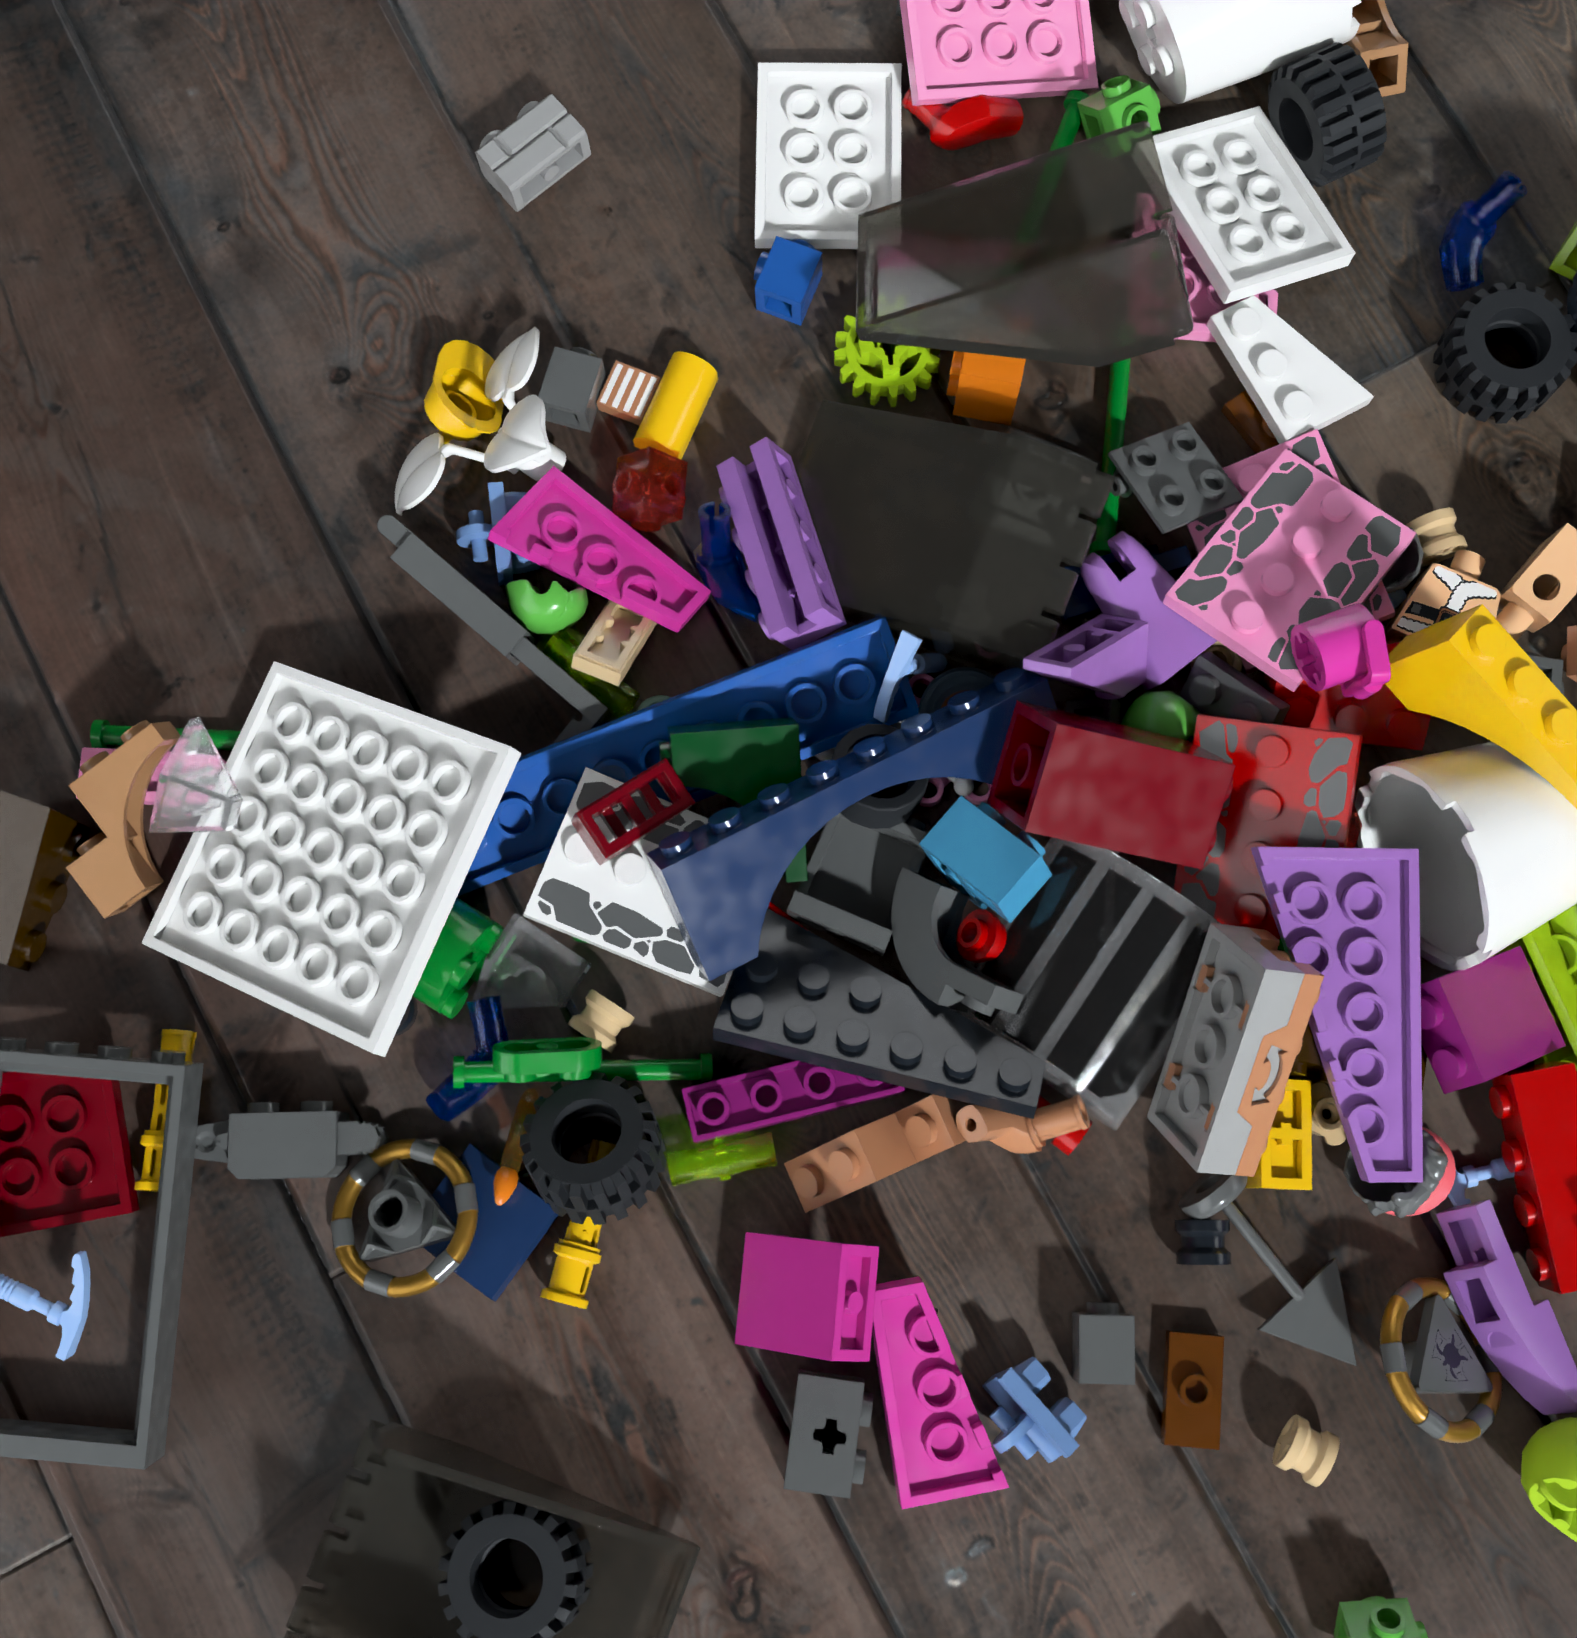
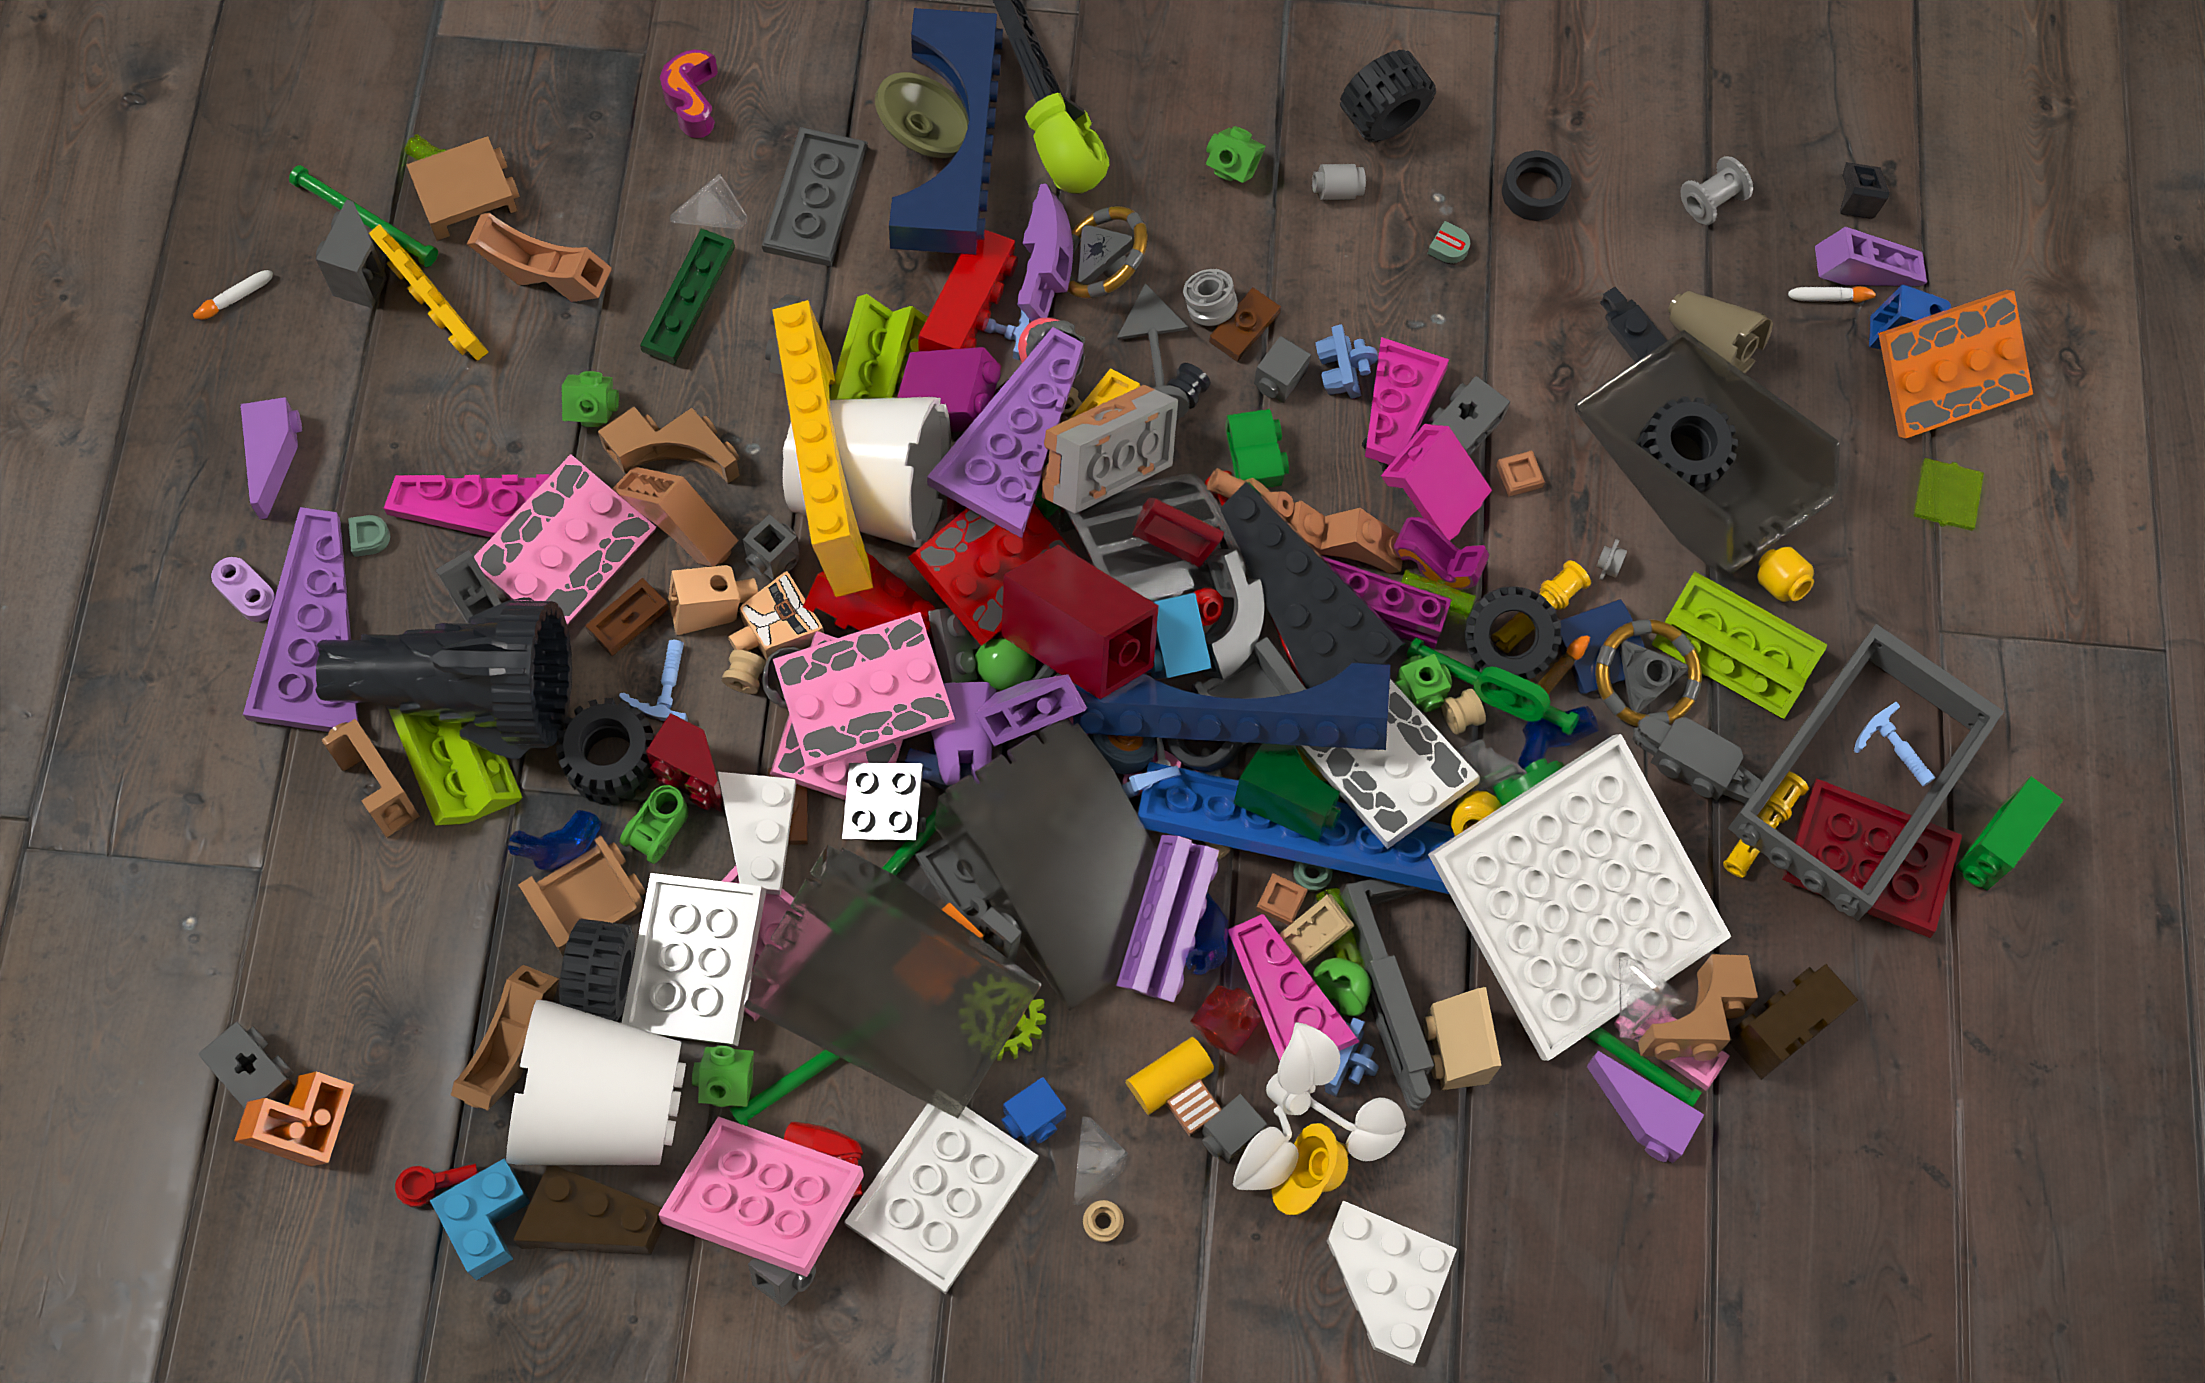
camera: 155 degrees left, 10 degrees down
light grey brick [475,94,591,212] -> none
dark red slope [571,758,695,865] -> none
tan wheel [1272,1414,1340,1487] -> none
dark pink piece [1290,603,1391,699] -> none
none -> medium nougat panel [518,836,646,957]
none -> light blue piece [619,640,688,722]
none -> bright green piece [620,785,688,864]
none -> dark red slope [646,713,725,812]
none -> dark grey plate [959,895,1022,971]
none -> clear slope [1073,1117,1128,1206]
none -> tan plate [1083,1200,1124,1242]
none -> dark red tile [1132,498,1224,567]
none -> light grey wheel [1183,269,1238,326]
none -> green brick [1225,409,1289,488]
none -> nougat tile [1256,873,1308,926]
none -> white plate [1327,1201,1457,1366]
none -> magenta animal [1394,517,1489,590]
none -> bright green brick [1394,654,1452,712]
none -> tan slope [1423,987,1502,1090]
none -> yellow head [1451,790,1502,836]
none -> nougat tile [1496,451,1545,497]
none -> medium lavender slope [1587,1051,1704,1163]
none -> light grey plate [1596,539,1627,580]
none -> lime slope [1651,571,1827,719]
none -> yellow head [1757,547,1814,602]

